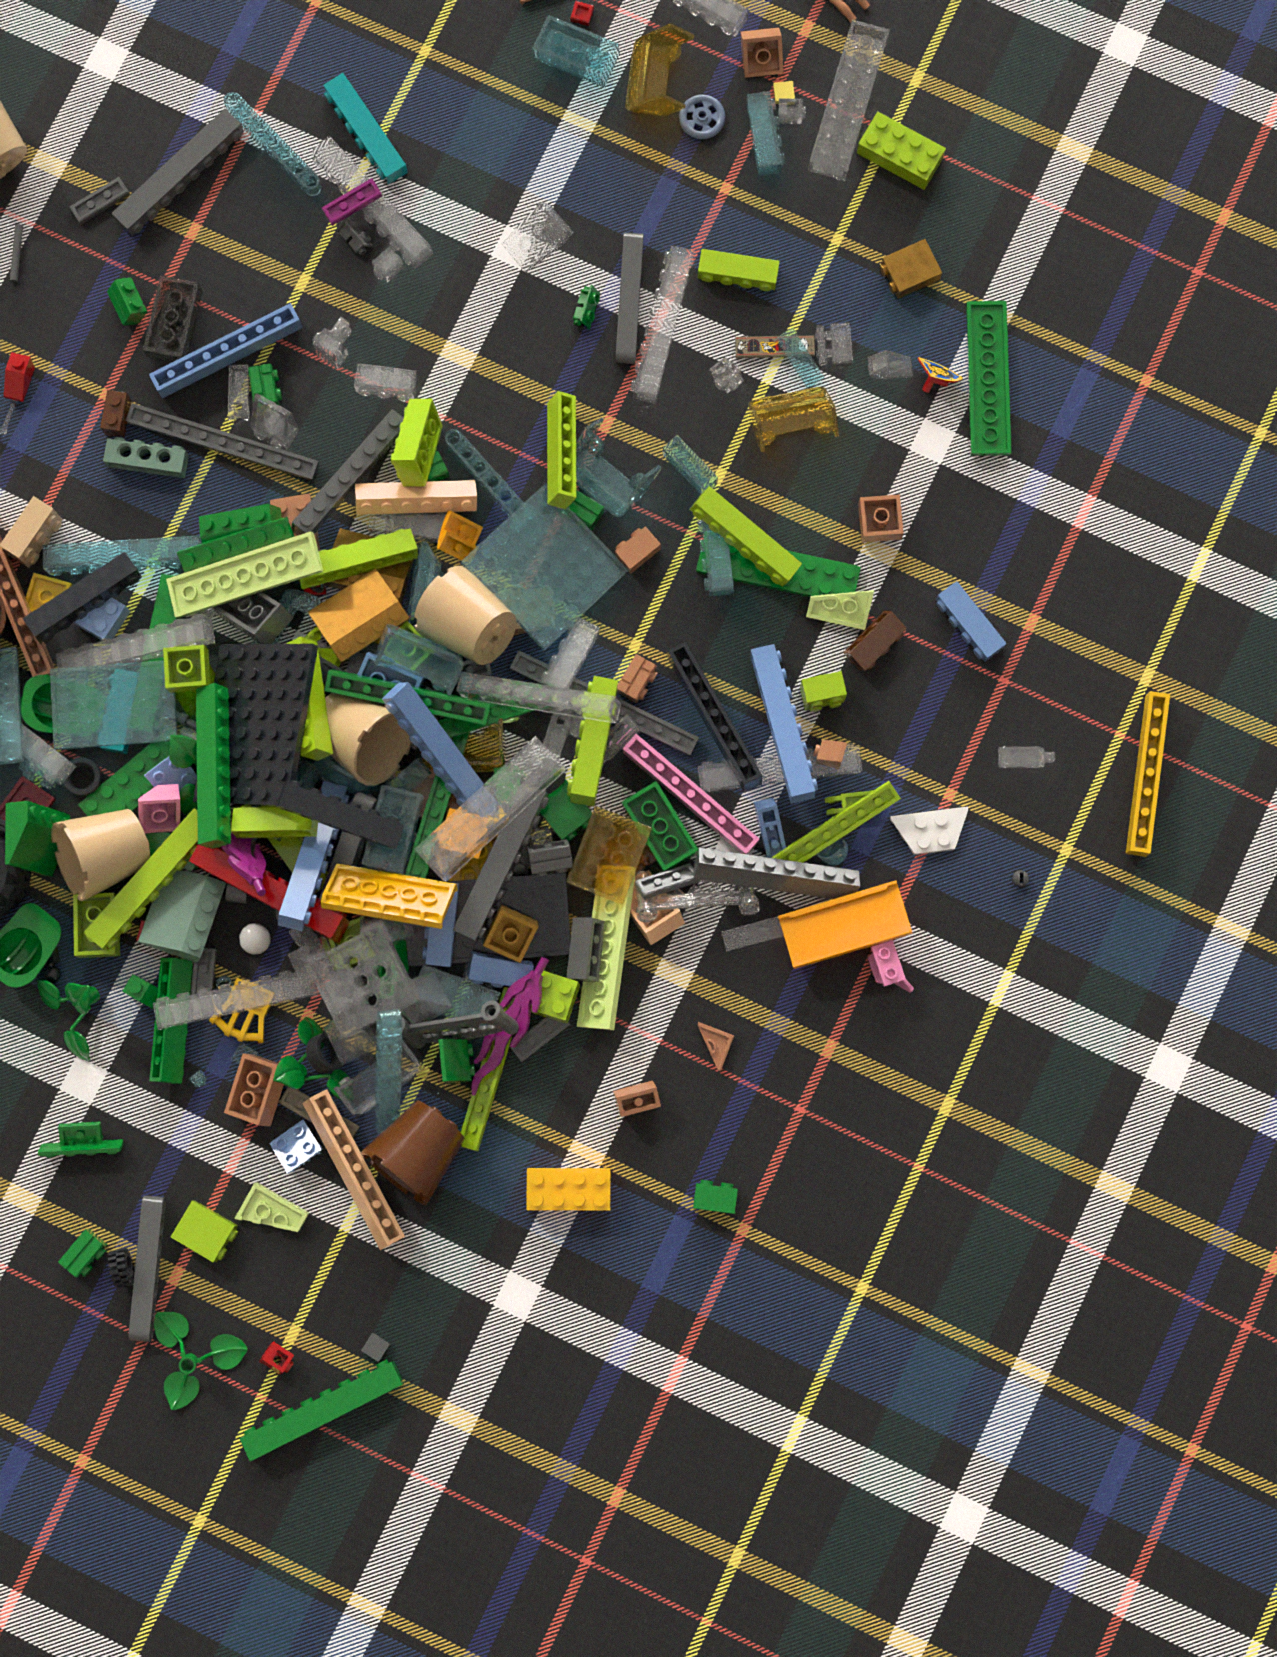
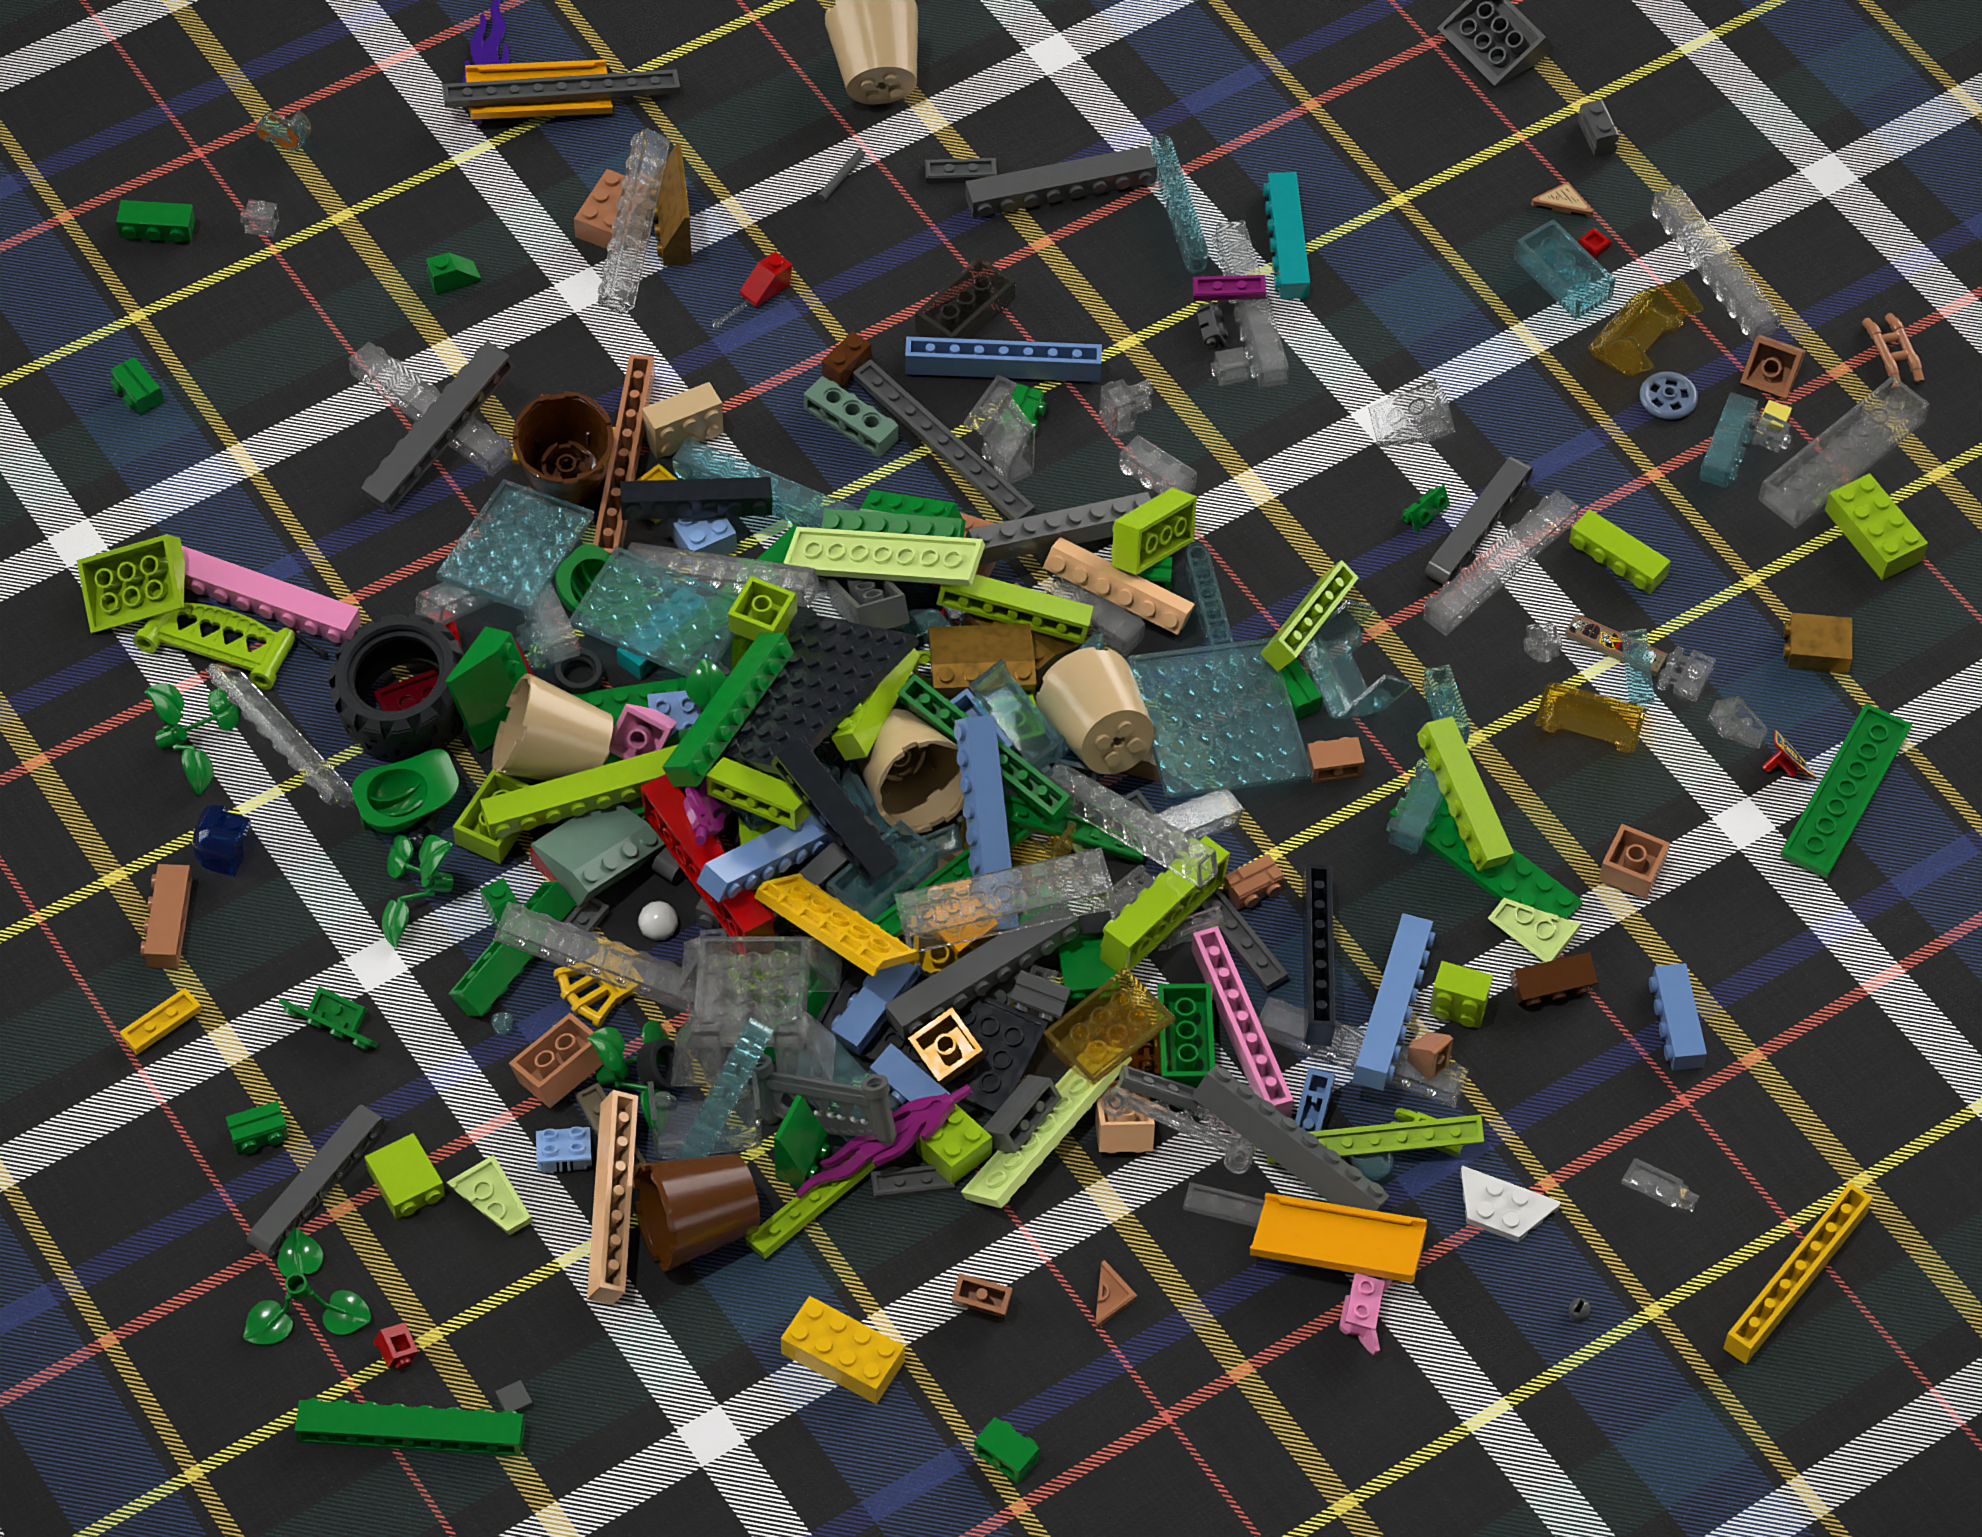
camera: 25 degrees right, 25 degrees down
green brick [107,277,147,326] -> none
black tyre [108,1248,135,1288] -> none
light orange slope [437,510,483,565] -> none

